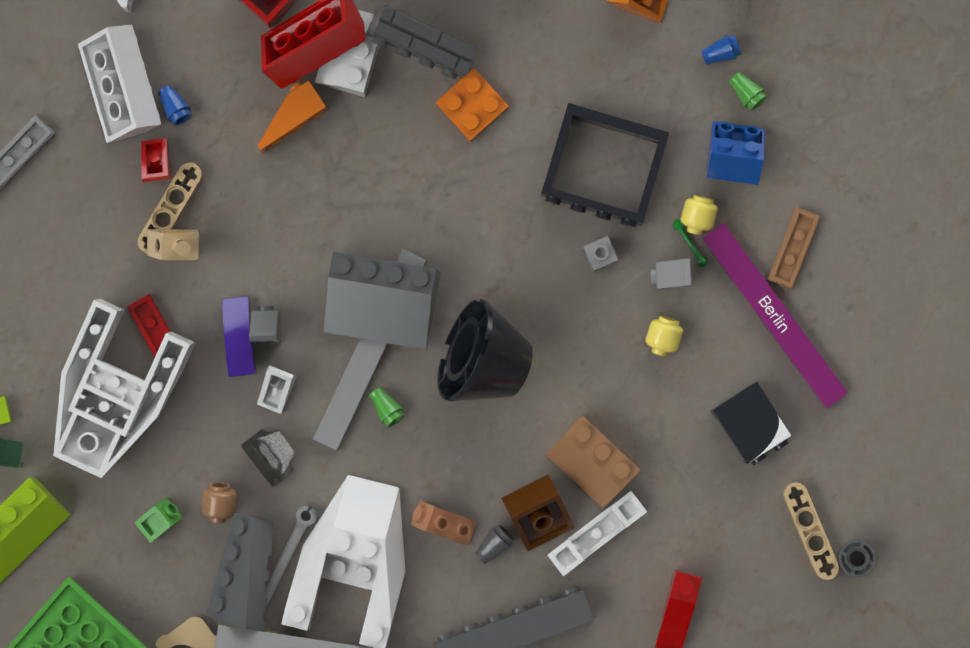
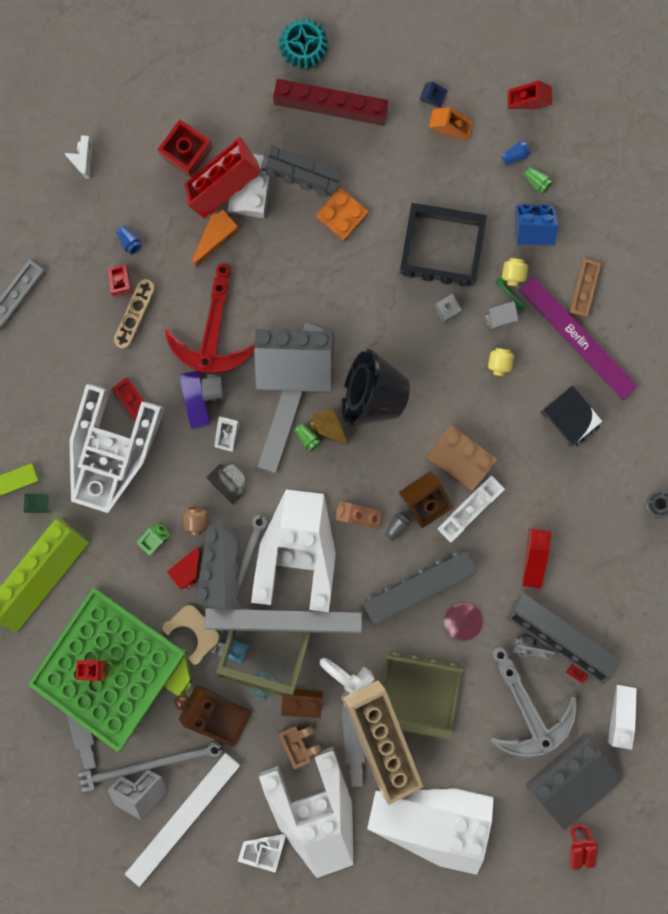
camera: 10 degrees left, 0 degrees up
white slope [78,25,161,143] -> none
tan torso [147,229,199,260] -> none
tan beam [783,482,839,580] -> none
none -> red piece [165,263,255,374]
none -> red slope [167,547,201,590]
none -> pearl gold slope [310,407,347,445]

